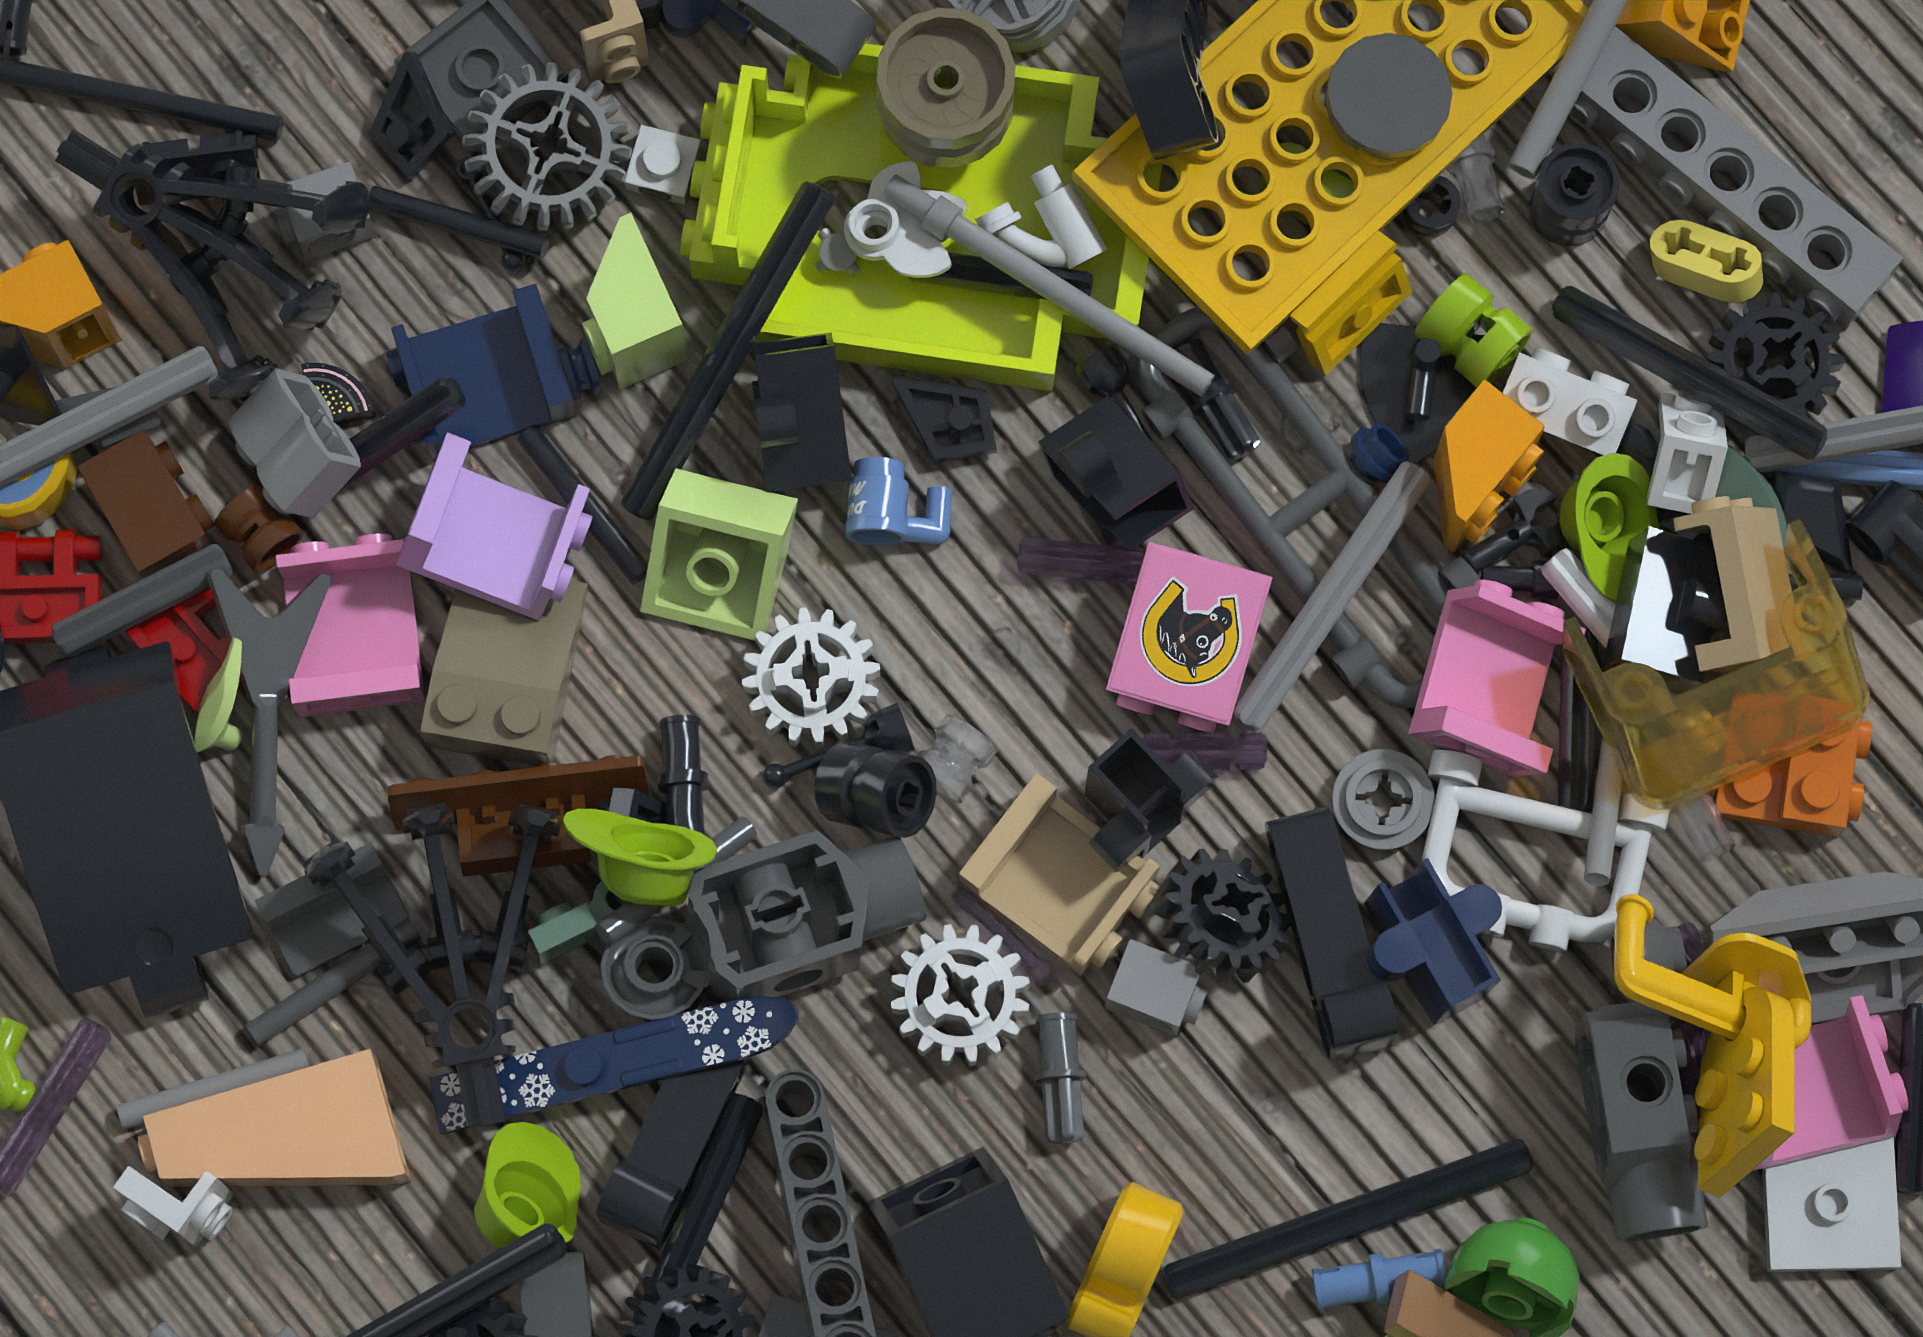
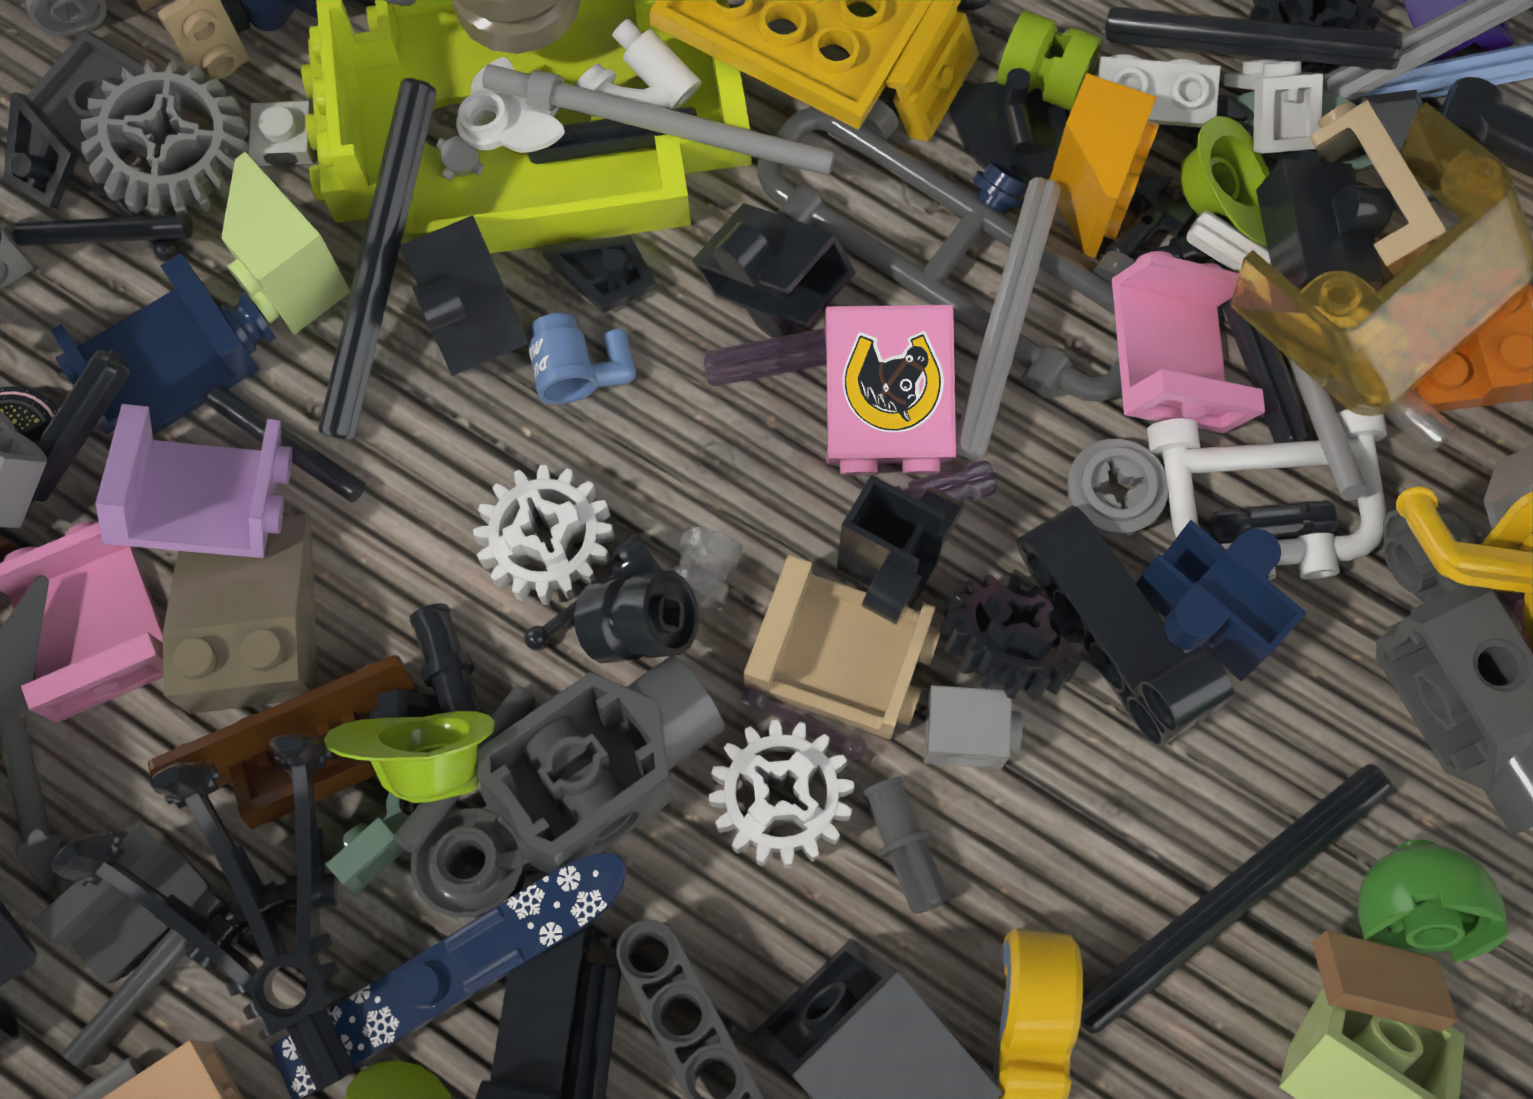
camera: 15 degrees left, 5 degrees down
yellowish green slope [640,468,798,641] -> none
black hinge [1074,344,1178,470] -> none
black axle [1175,339,1260,460] -> none
medium blue pin [1312,1248,1448,1311] -> none
none -> black axle [1209,500,1338,544]

